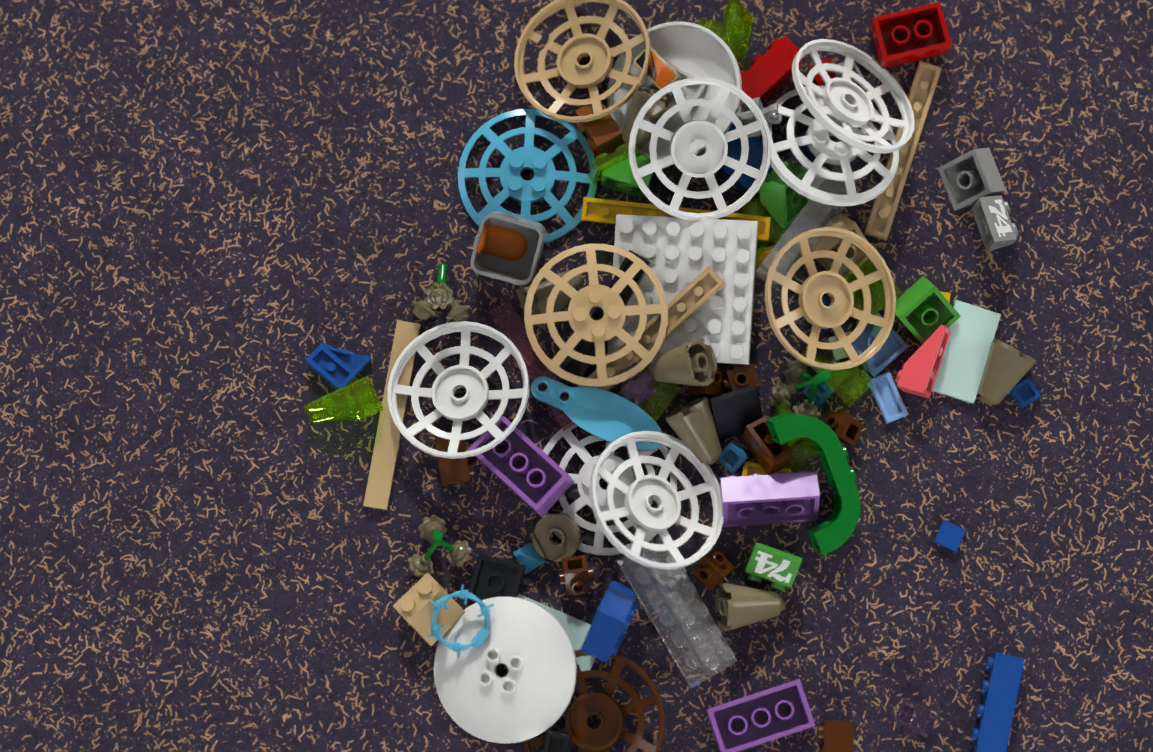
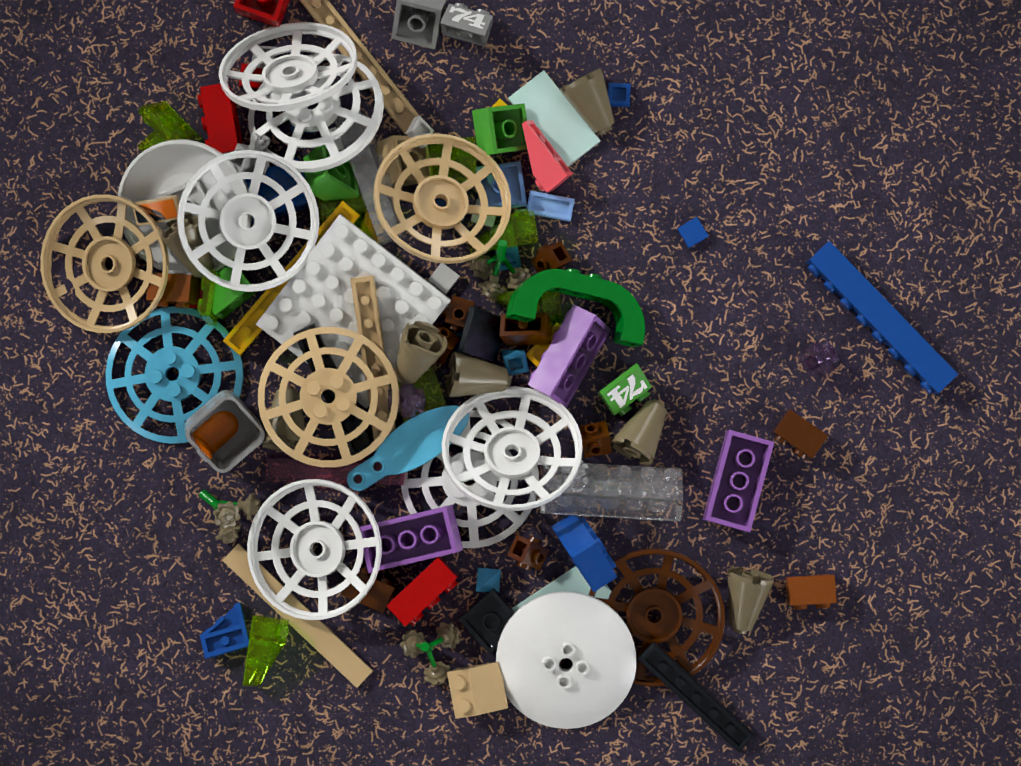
camera: 55 degrees left, 5 degrees up
medium azure piece [427,584,494,658] -> none
dark tan plate [532,513,582,562] -> none
none -> red brick [386,557,459,627]
none -> white tile [406,115,434,149]
none -> white tile [428,263,460,294]

